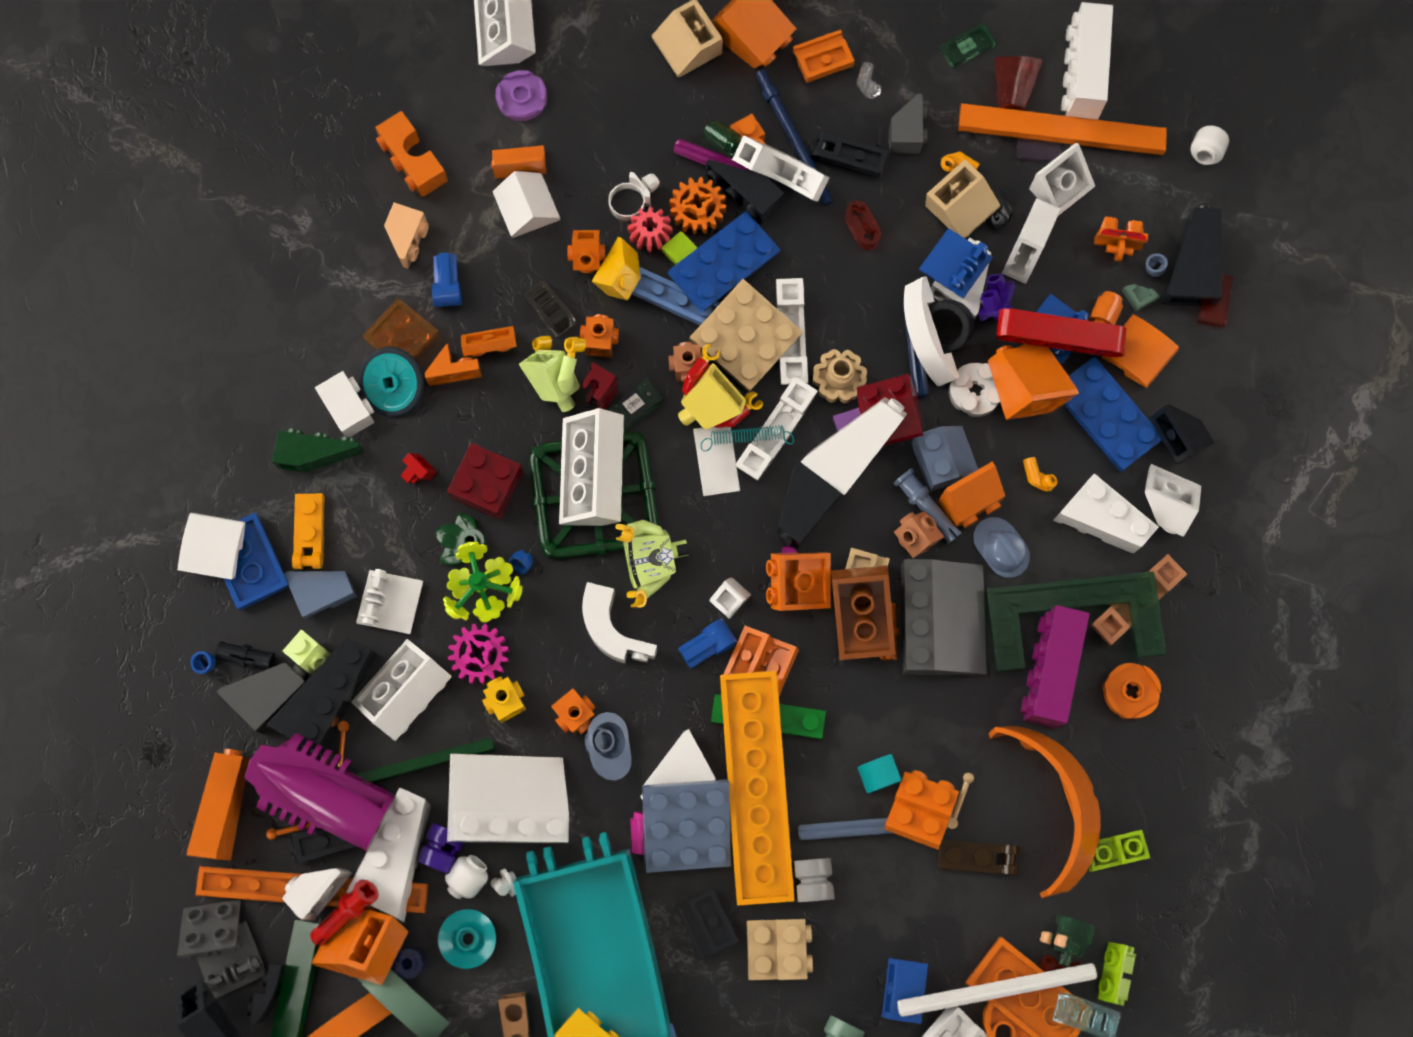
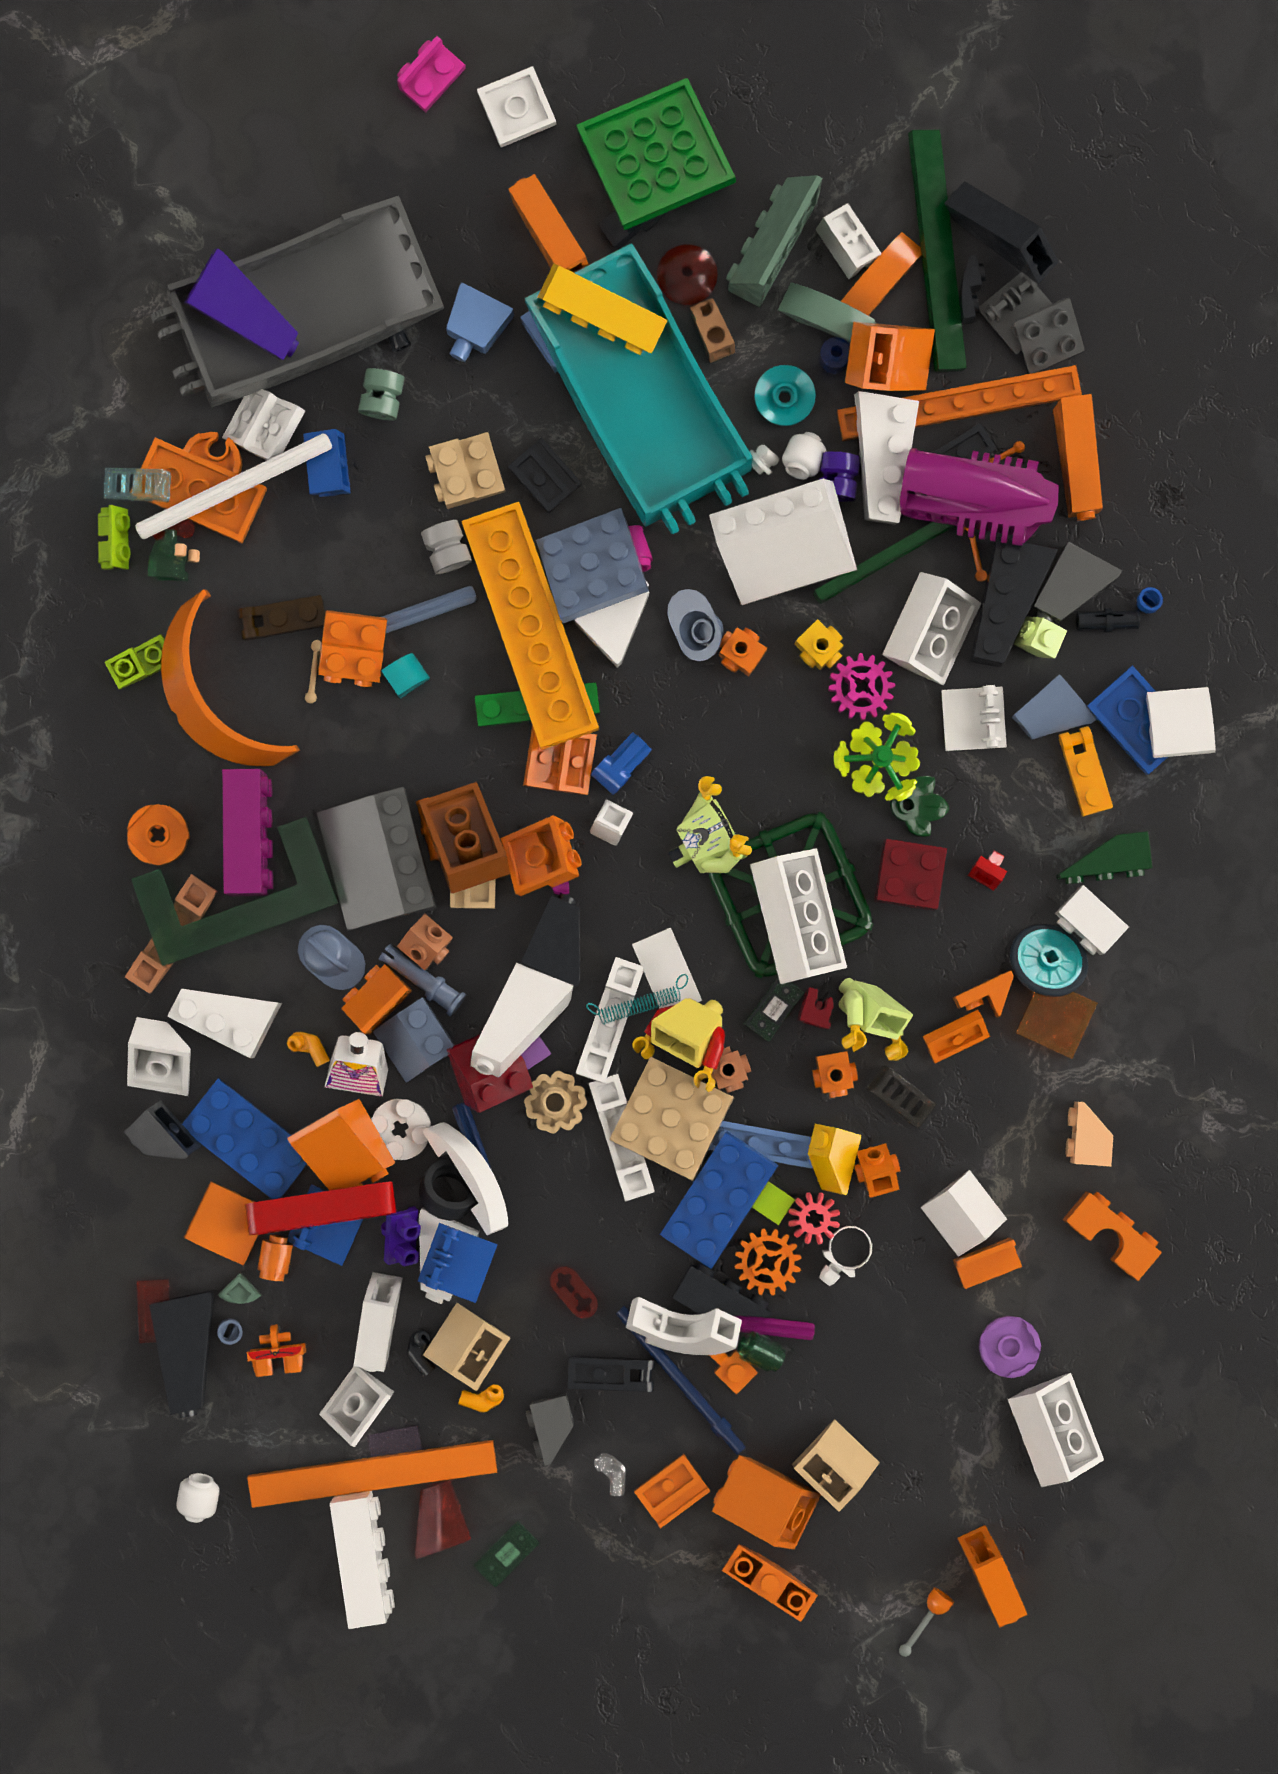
camera: 165 degrees right, 10 degrees up
white slope [282,868,352,920] -> none
red pin [310,879,379,946] -> none
blue piece [432,253,462,307] -> none
blue hinge [508,550,533,574] -> none
white arch [582,582,657,664] -> none
none -> white torso [325,1032,388,1097]

